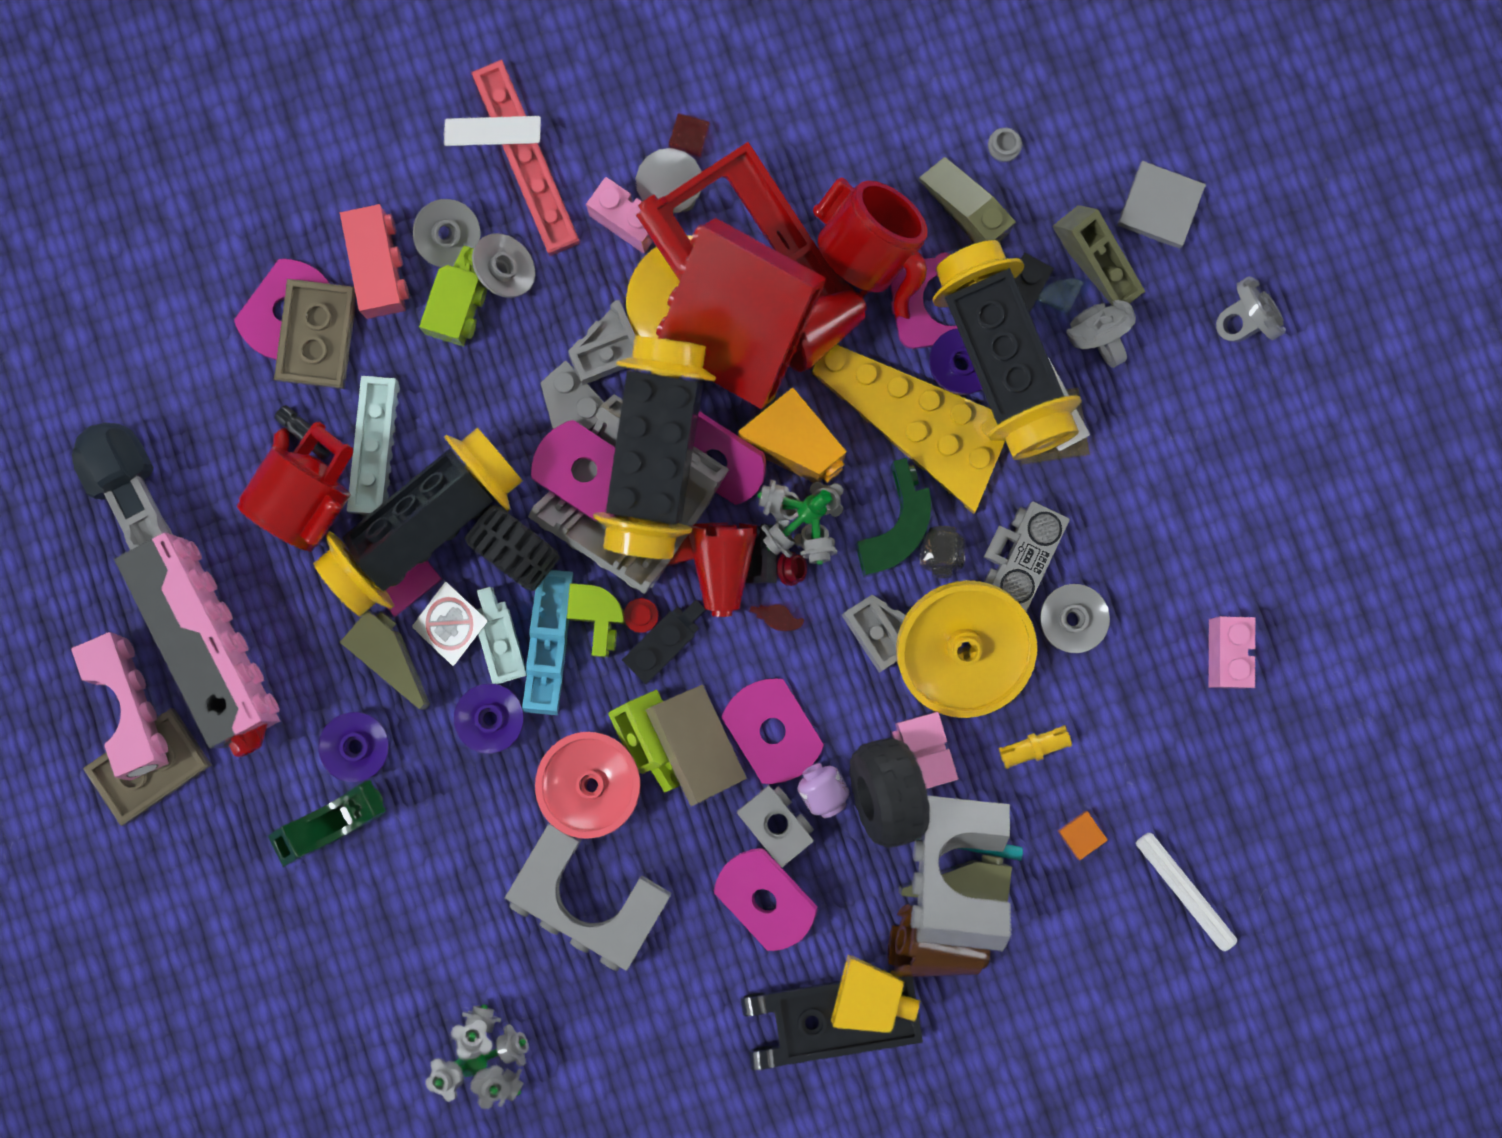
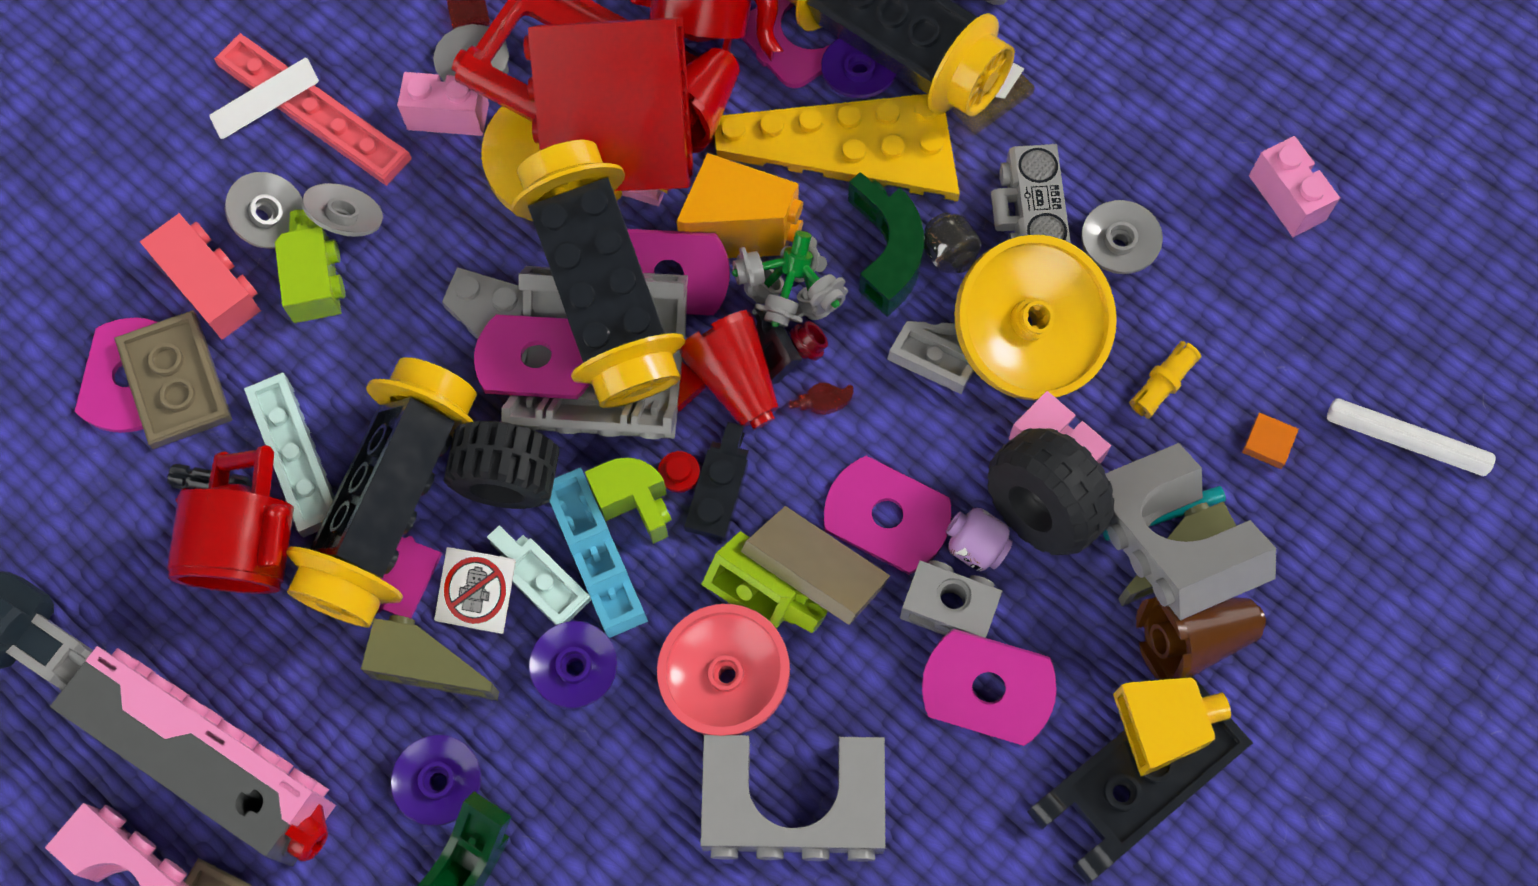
camera: 25 degrees left, 15 degrees down
light grey wing [568,300,635,385] -> none

